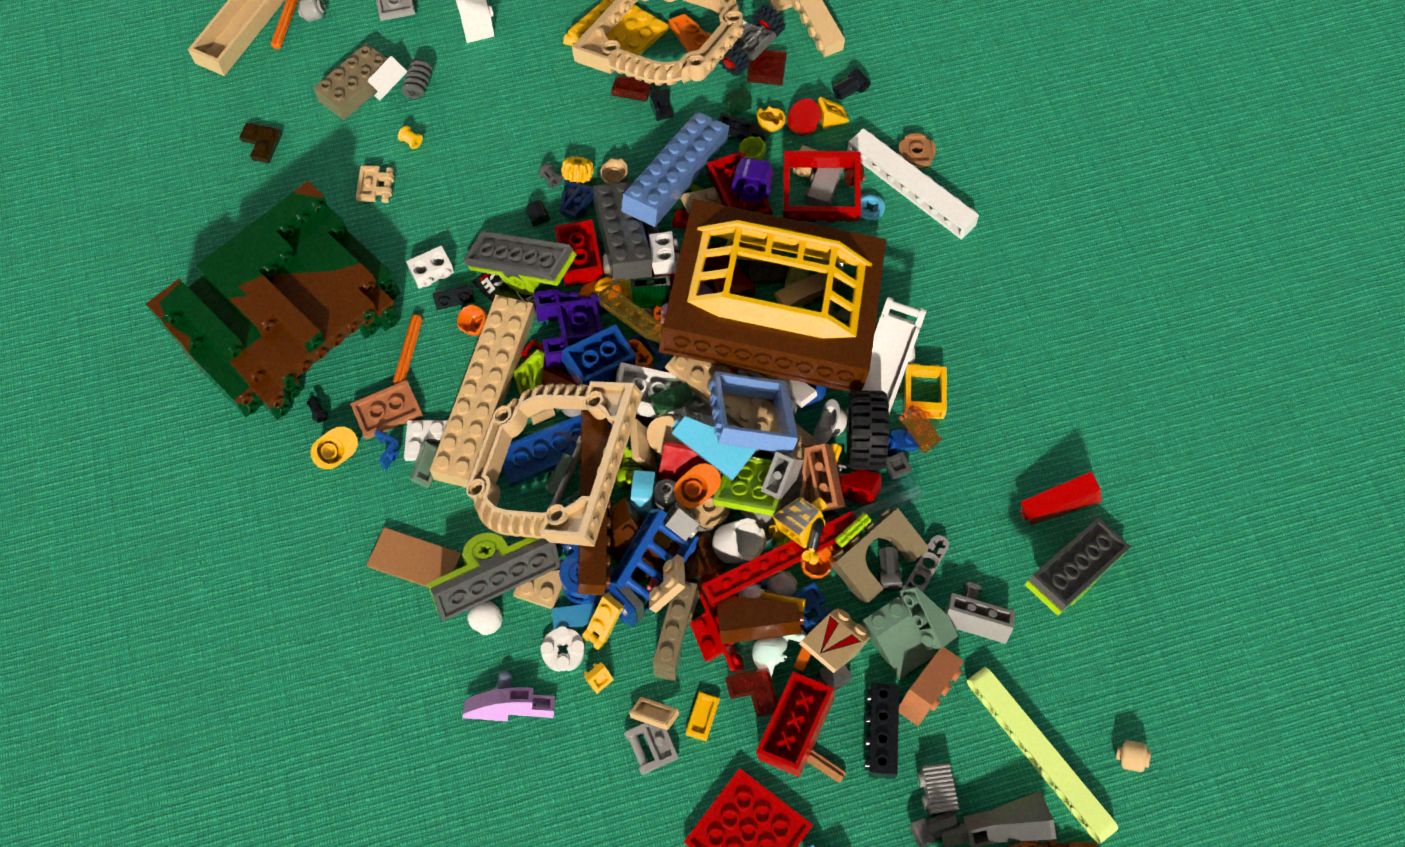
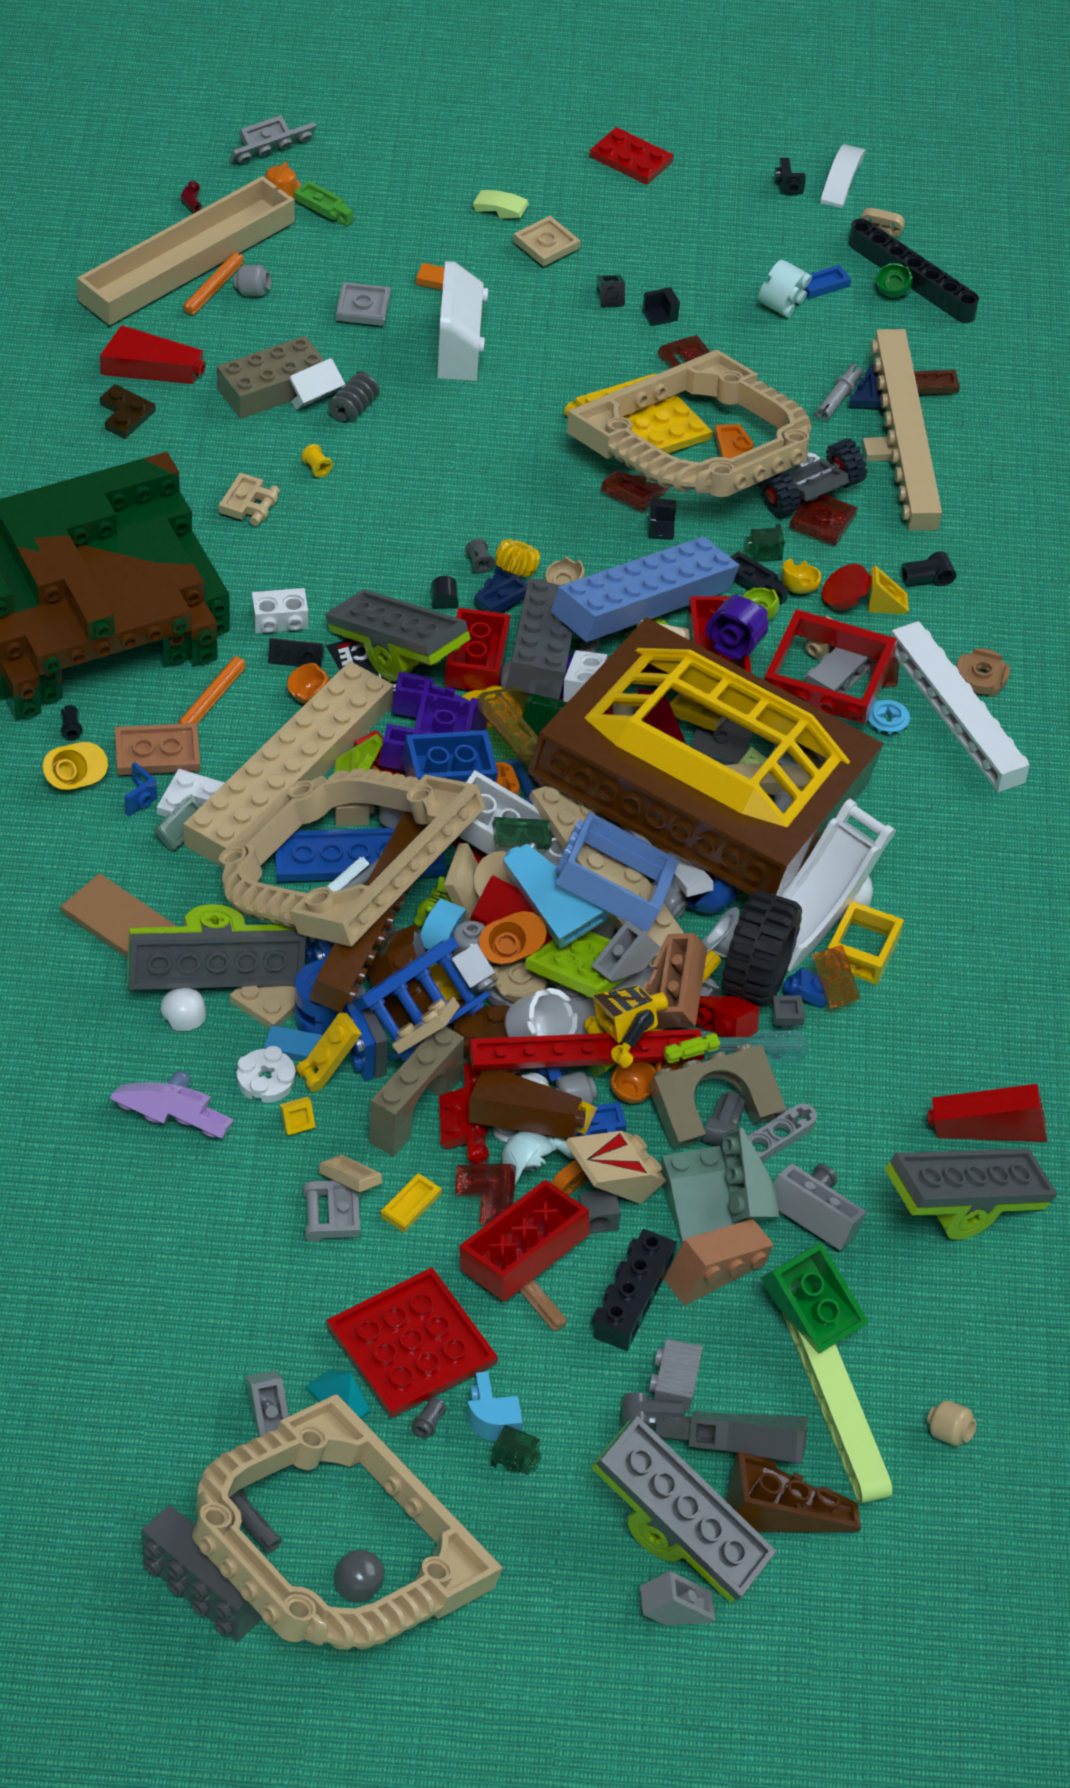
camera: 15 degrees right, 15 degrees down
none -> red slope [100,325,206,384]
none -> green slope [760,1242,869,1354]

